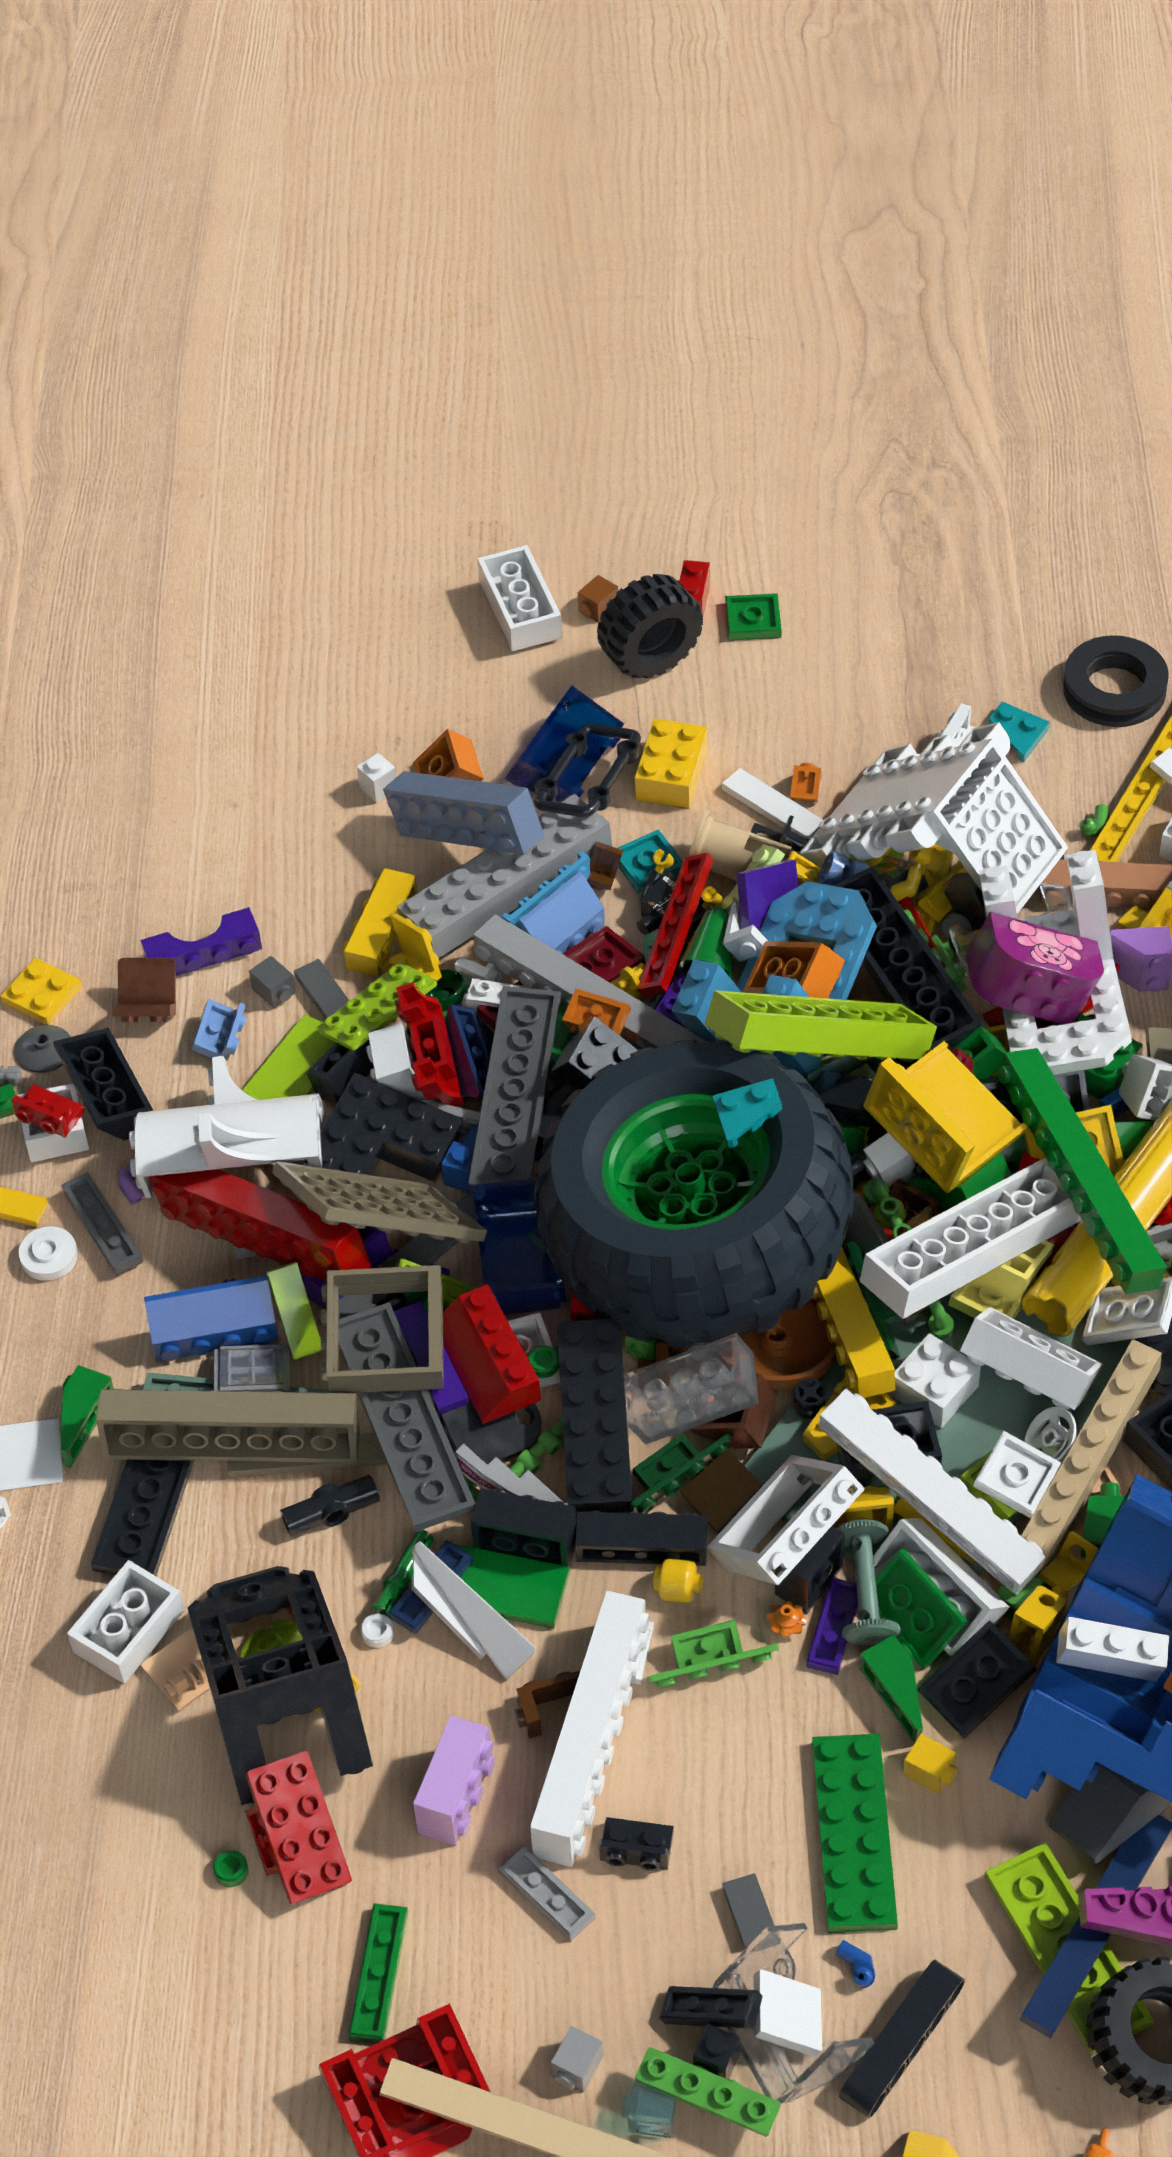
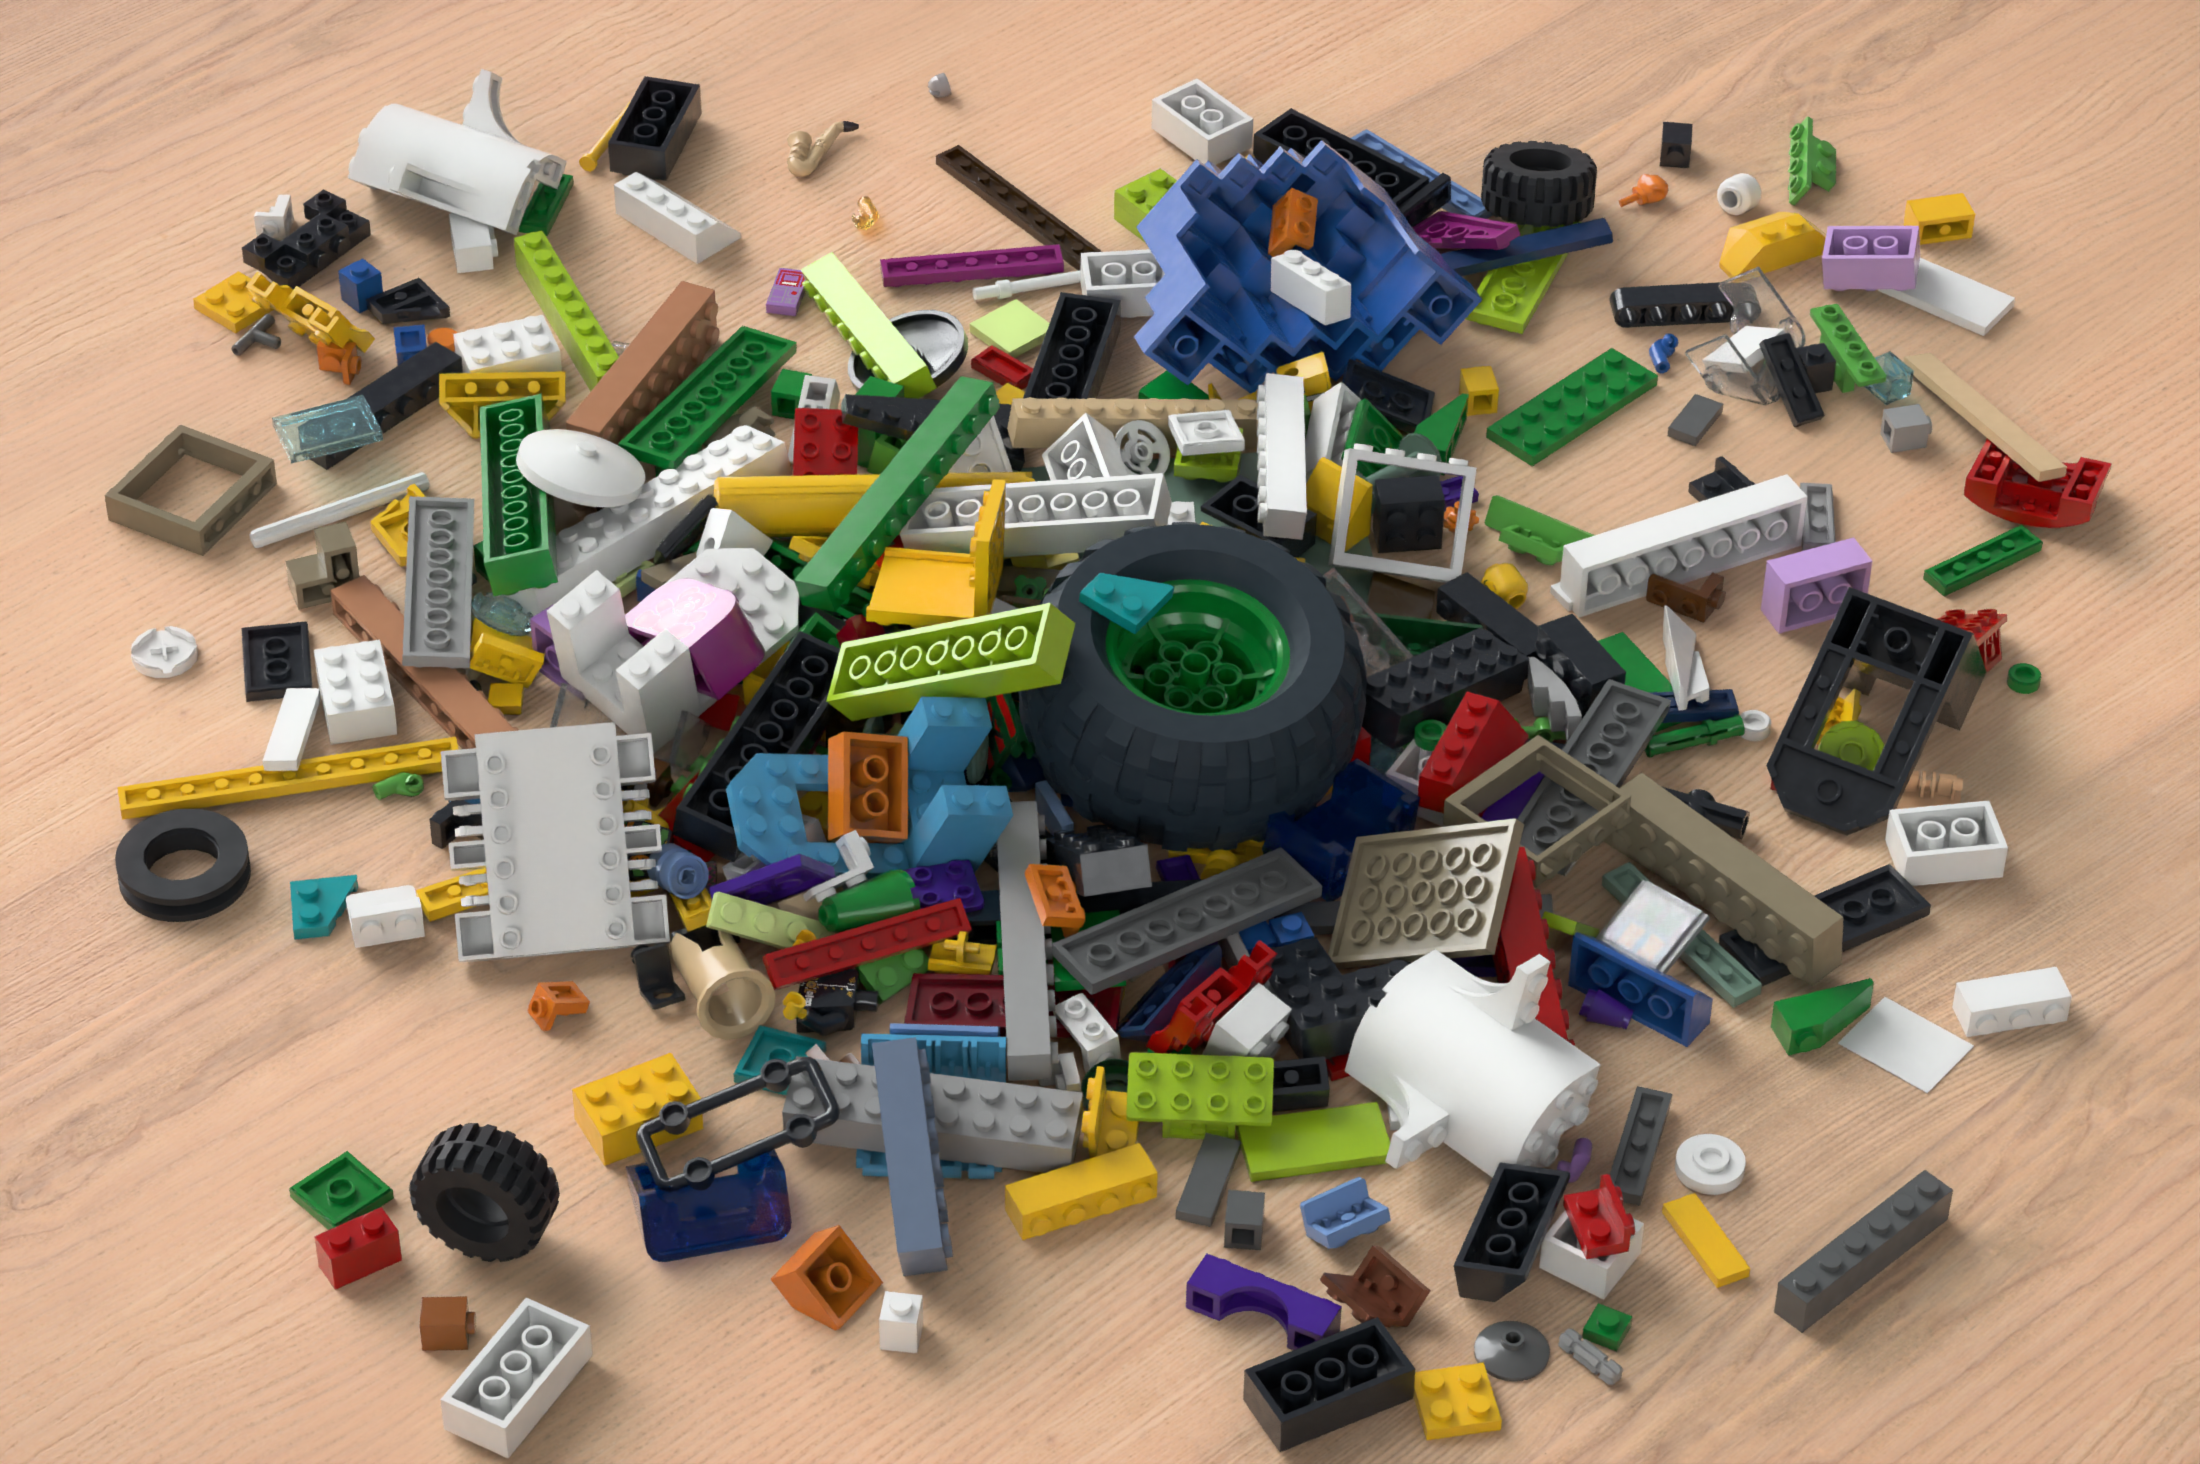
camera: 135 degrees left, 10 degrees down
white tile [722,768,823,839] -> none
none -> black brick [1243,1317,1416,1452]

